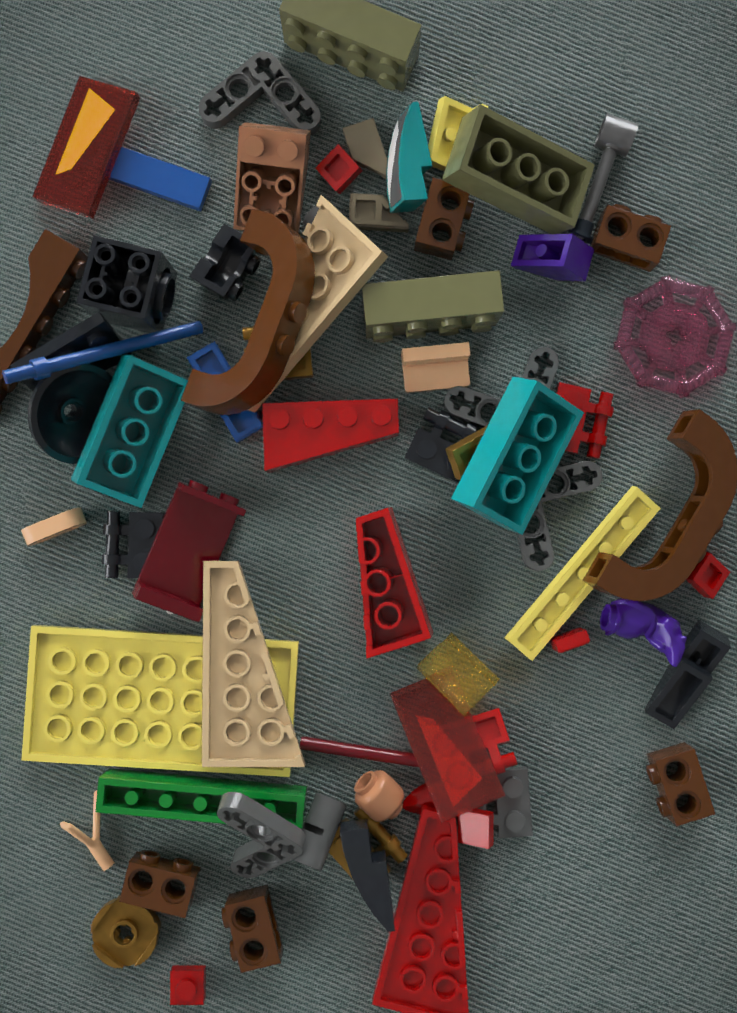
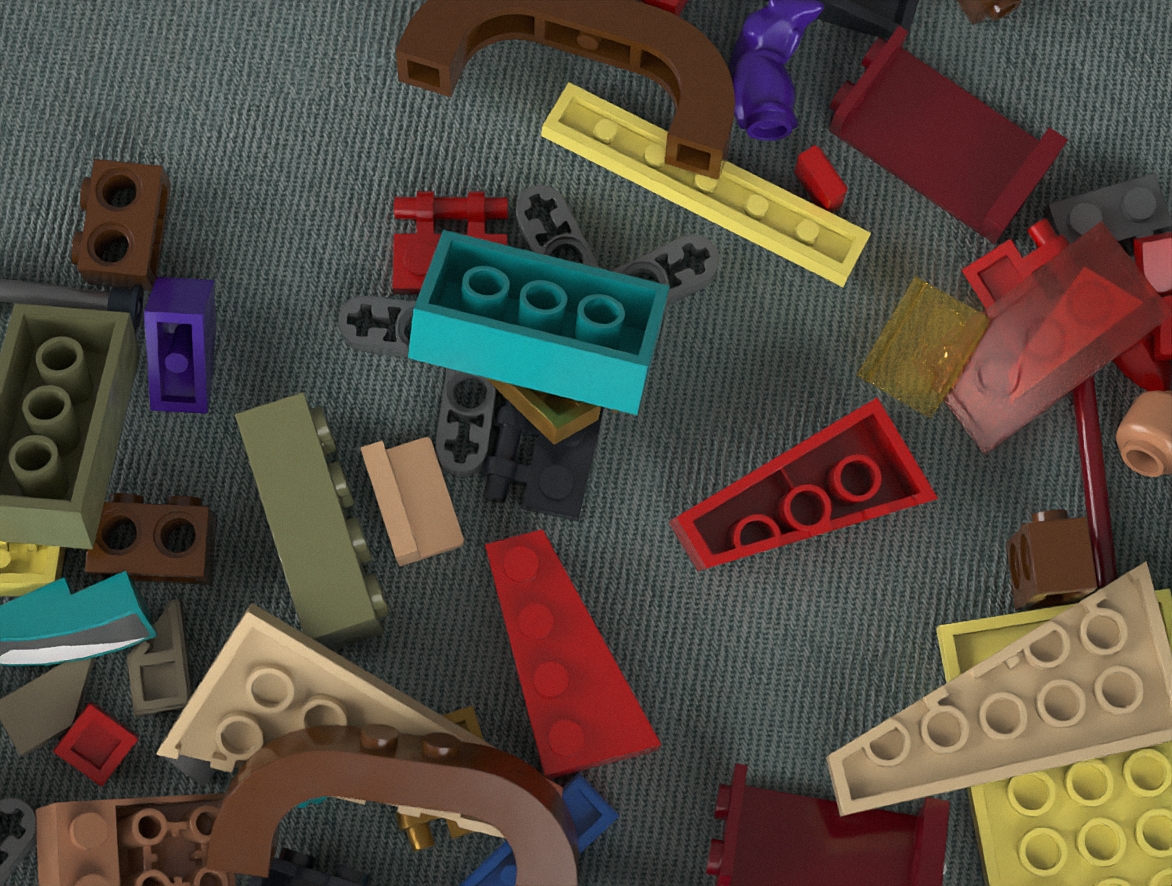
camera: 105 degrees left, 10 degrees down
clear pink plate [613,275,737,398] -> none
none -> dark red panel [829,26,1068,244]
none -> reddish brown brick [1006,510,1097,611]

